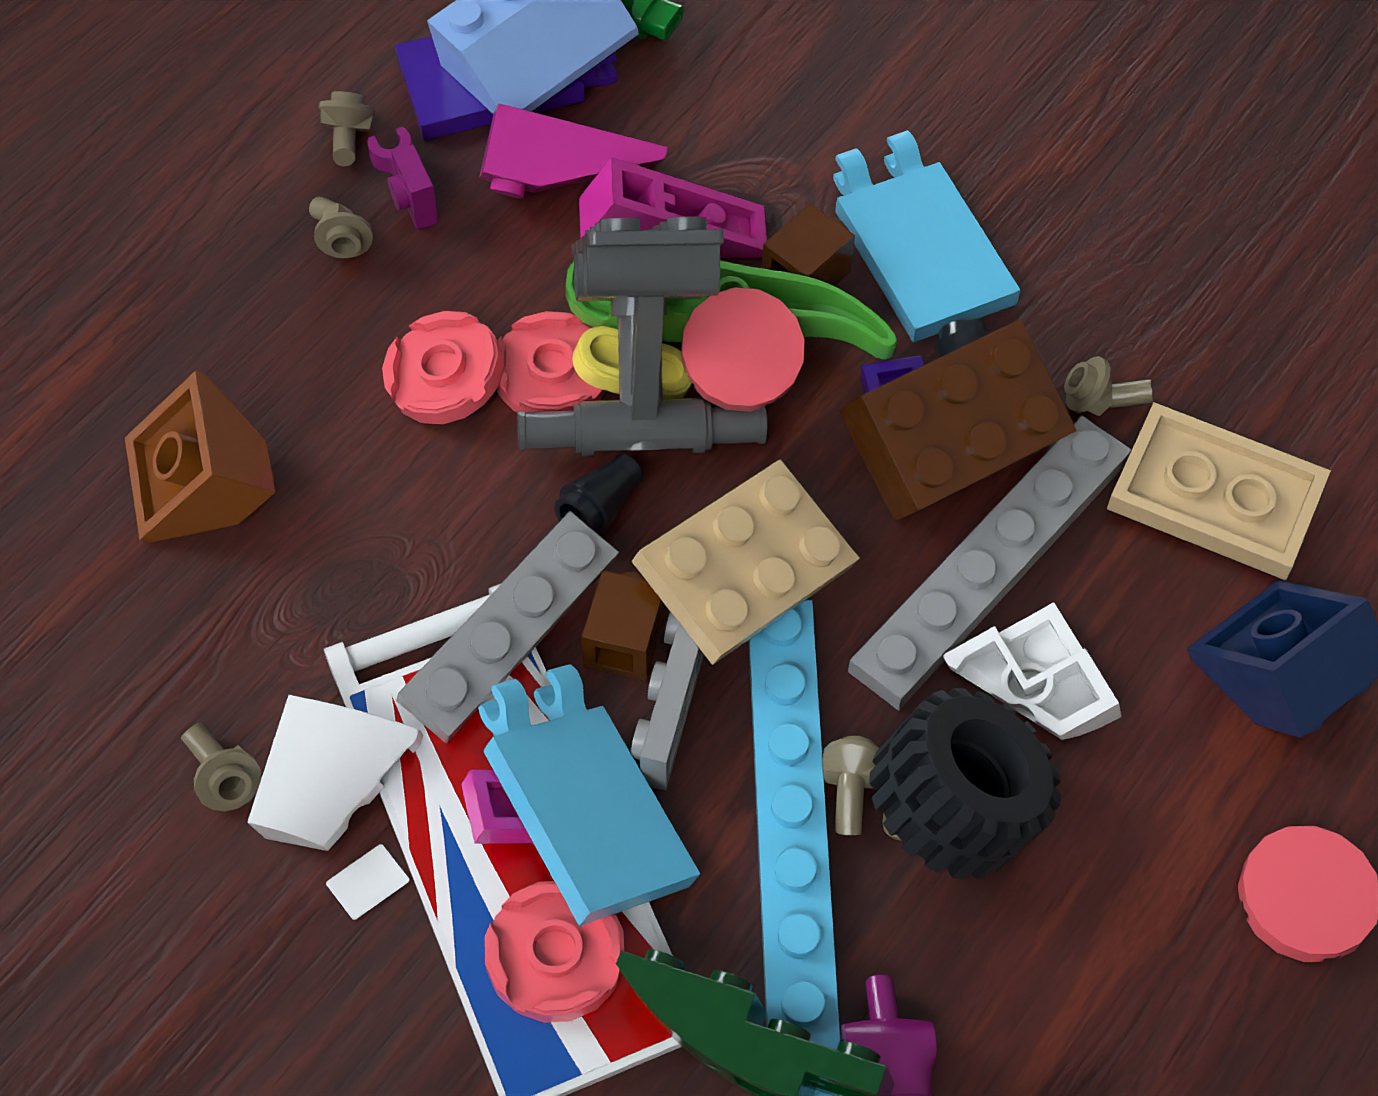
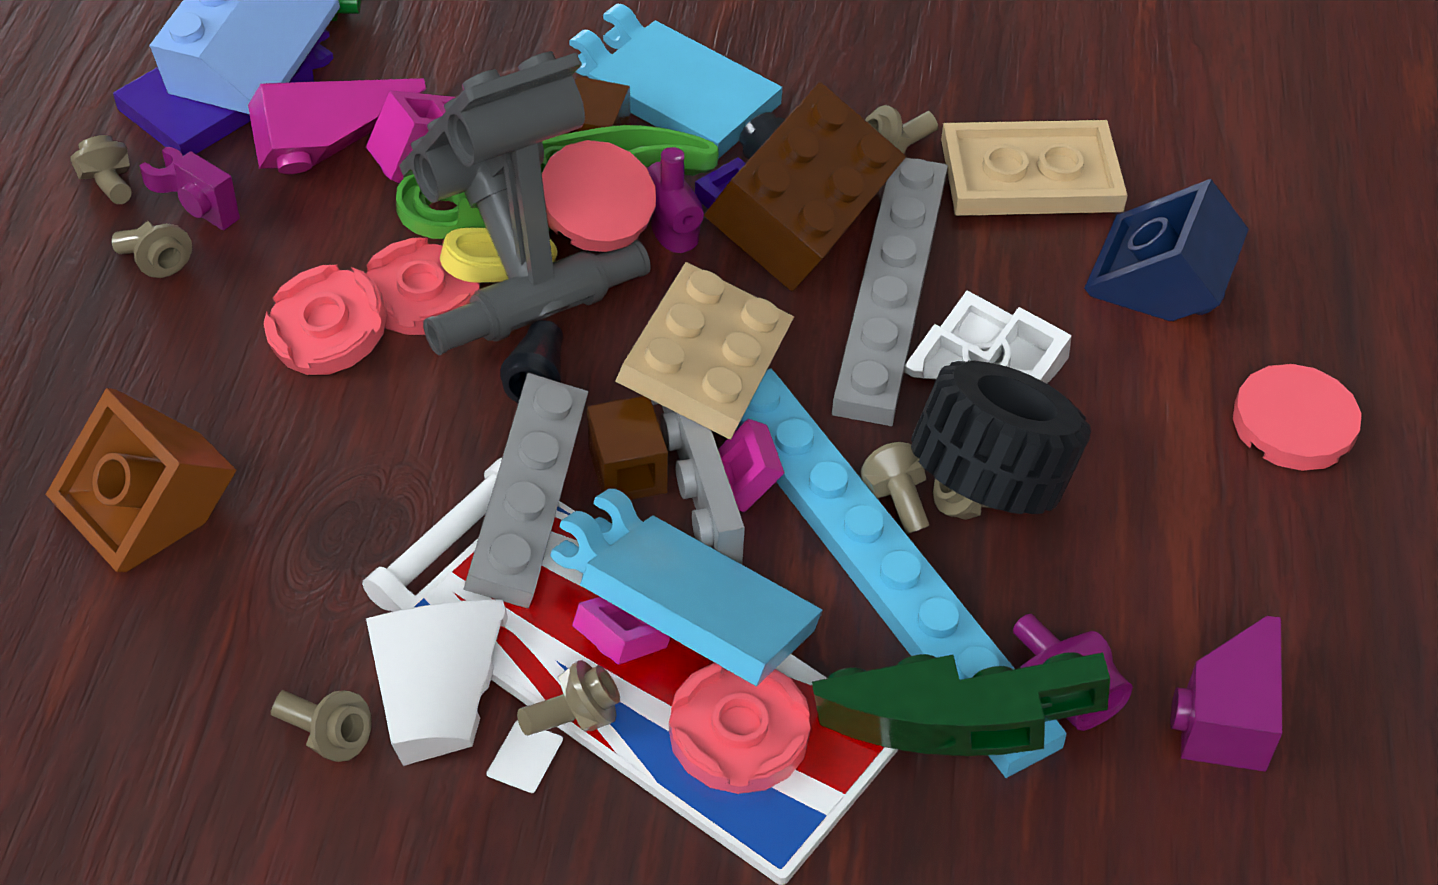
camera: 30 degrees left, 10 degrees down
none -> dark tan plate [517,660,620,736]
none -> magenta piece [647,147,704,253]
none -> dark pink plate [718,418,785,512]

